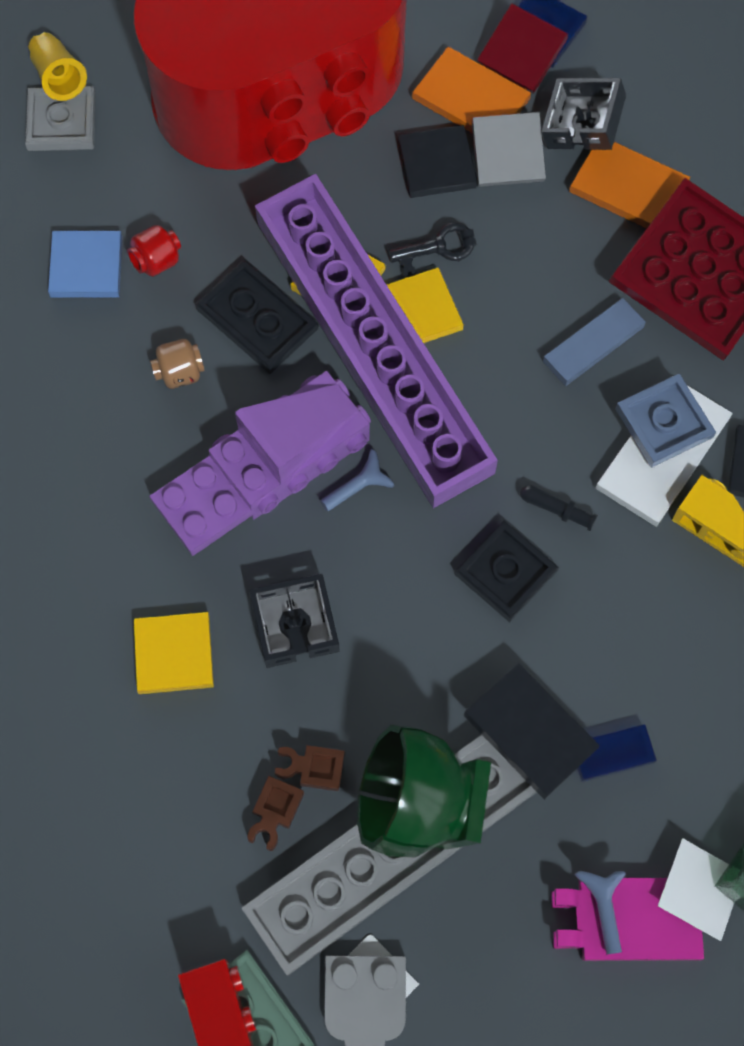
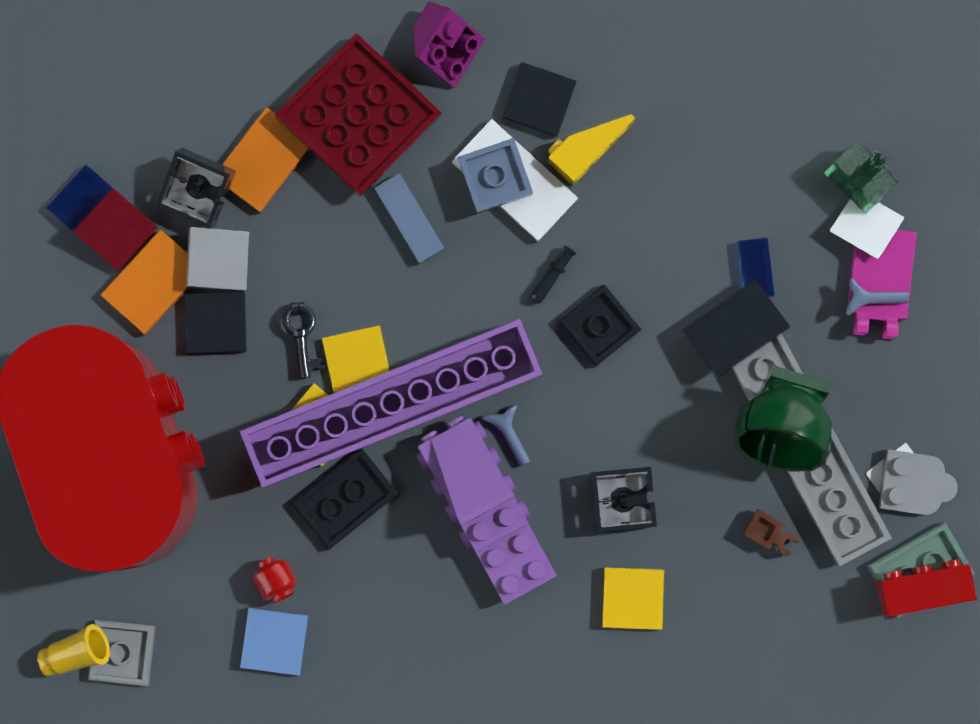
camera: 90 degrees left, 15 degrees up
medium nougat head [150,339,205,389] -> none
copper plate [275,745,345,792] -> none

